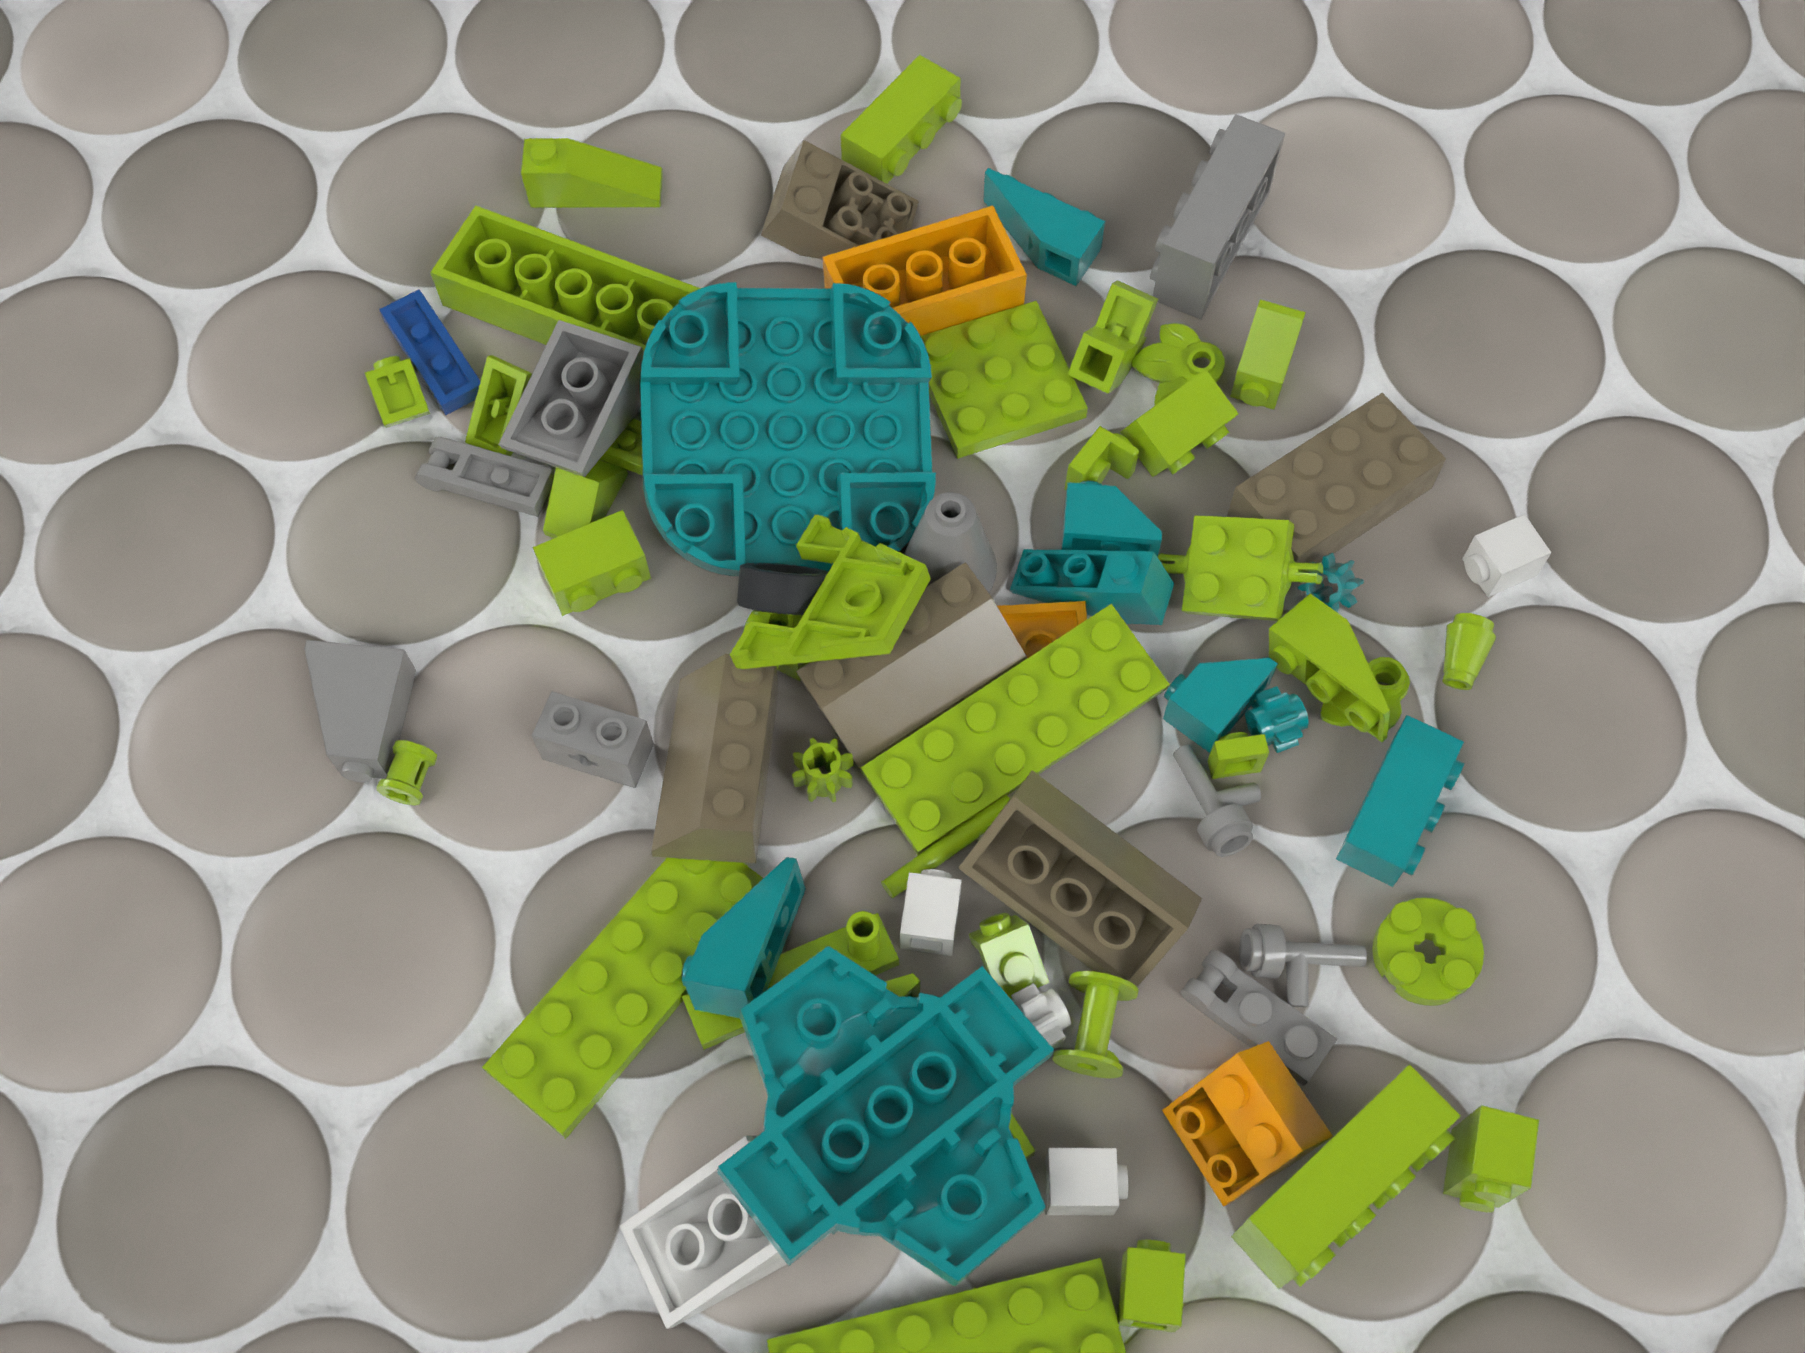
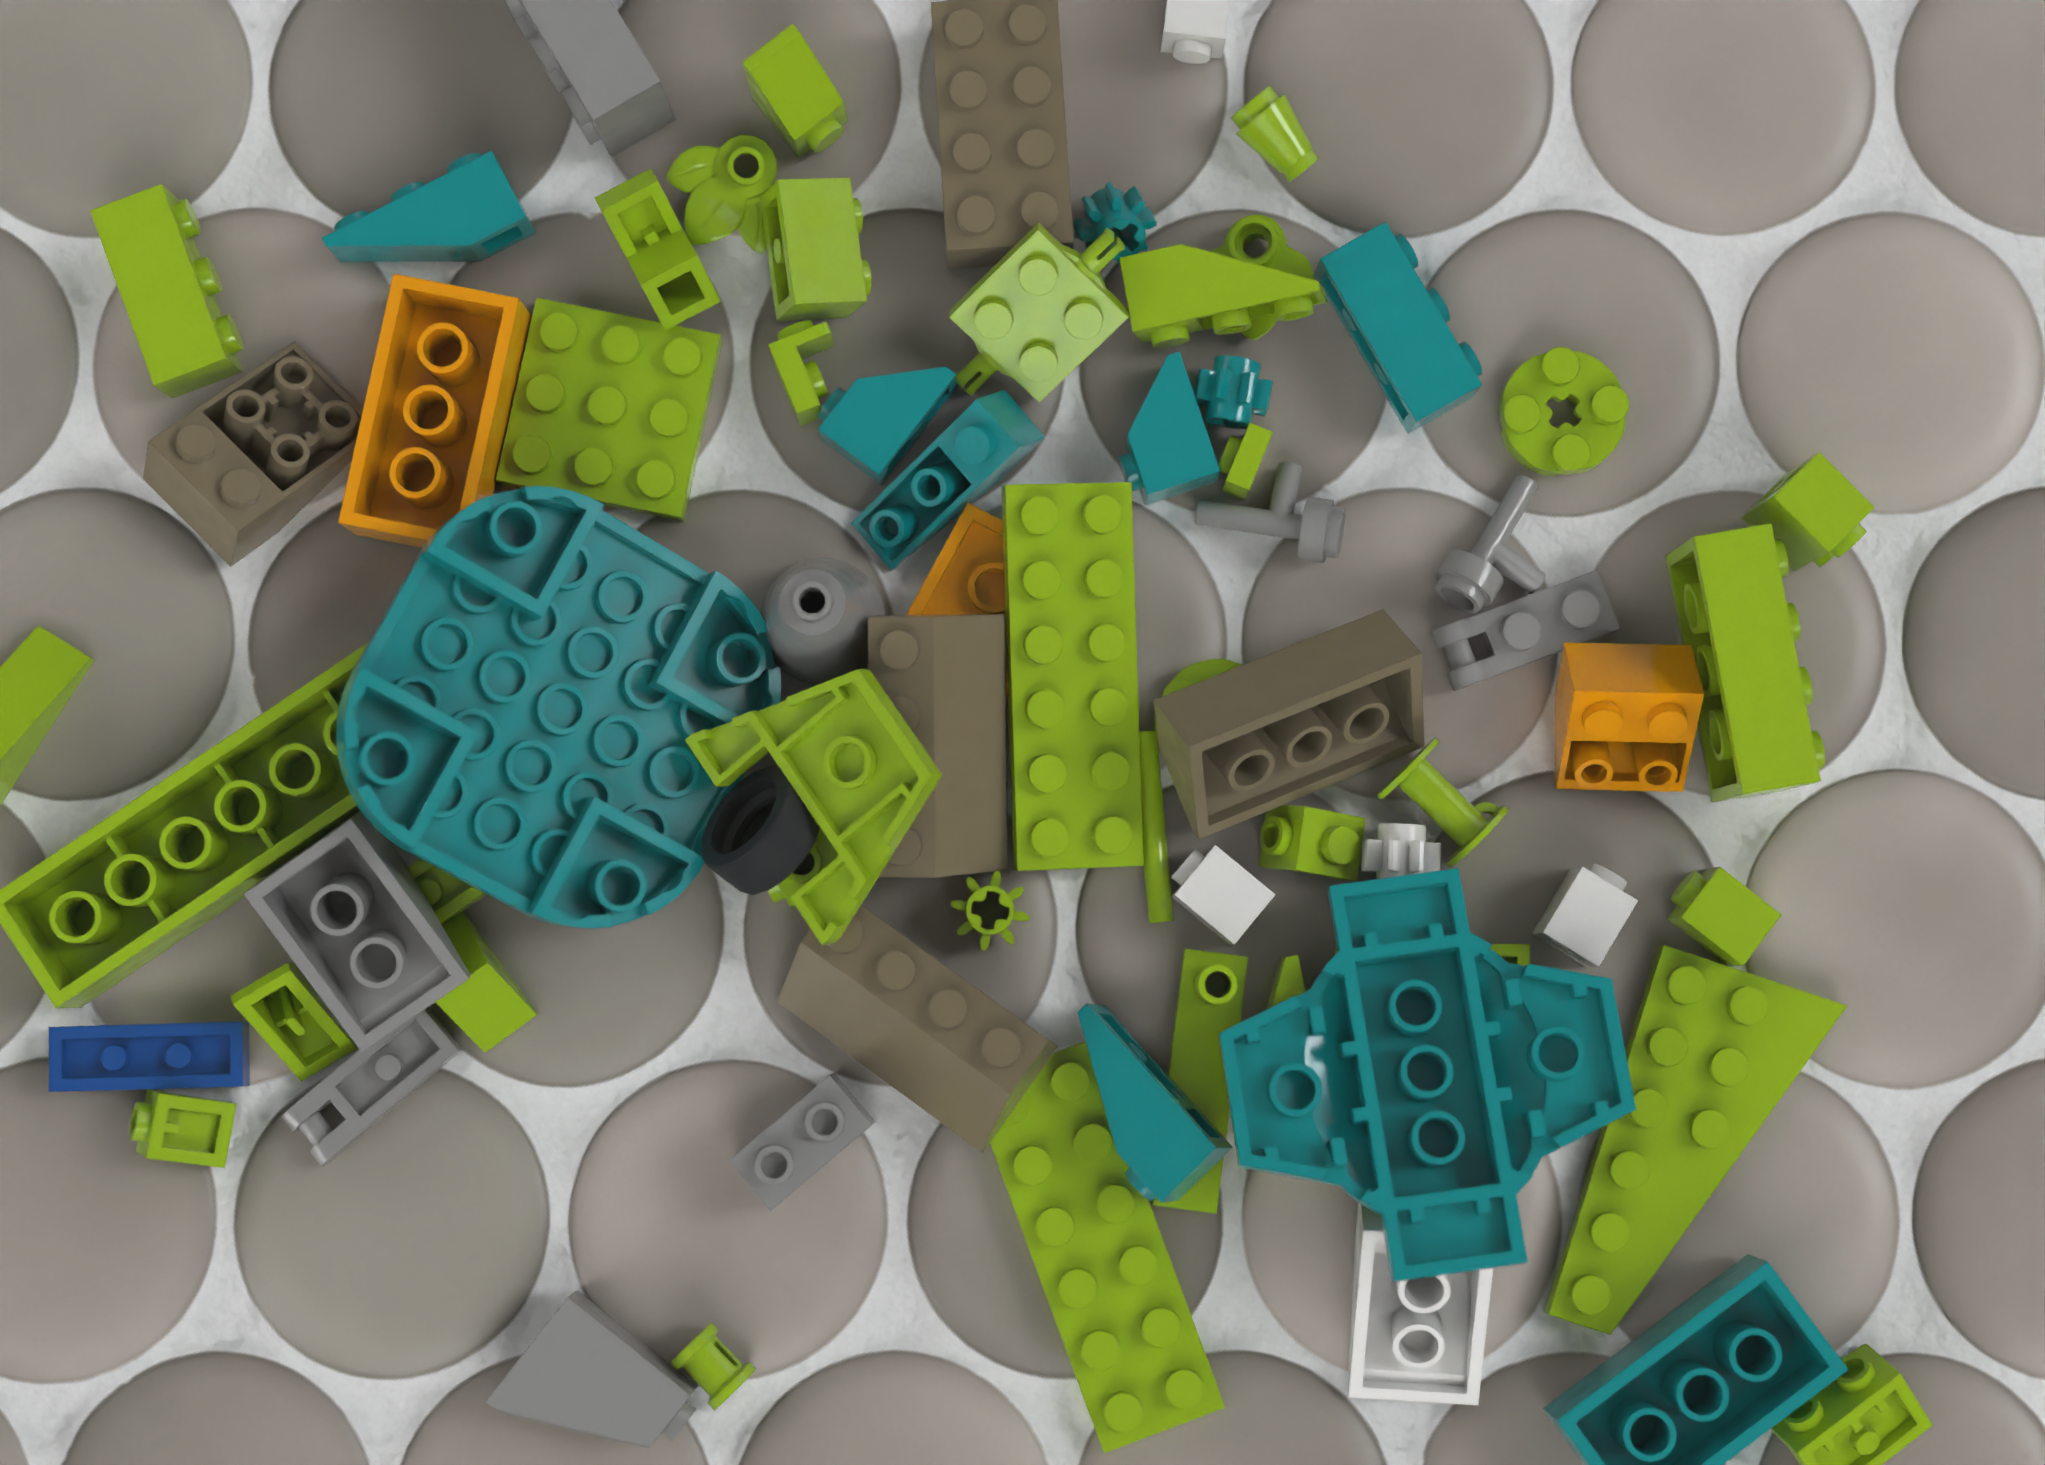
camera: 60 degrees left, 20 degrees up
lime brick [532,510,651,616] -> none

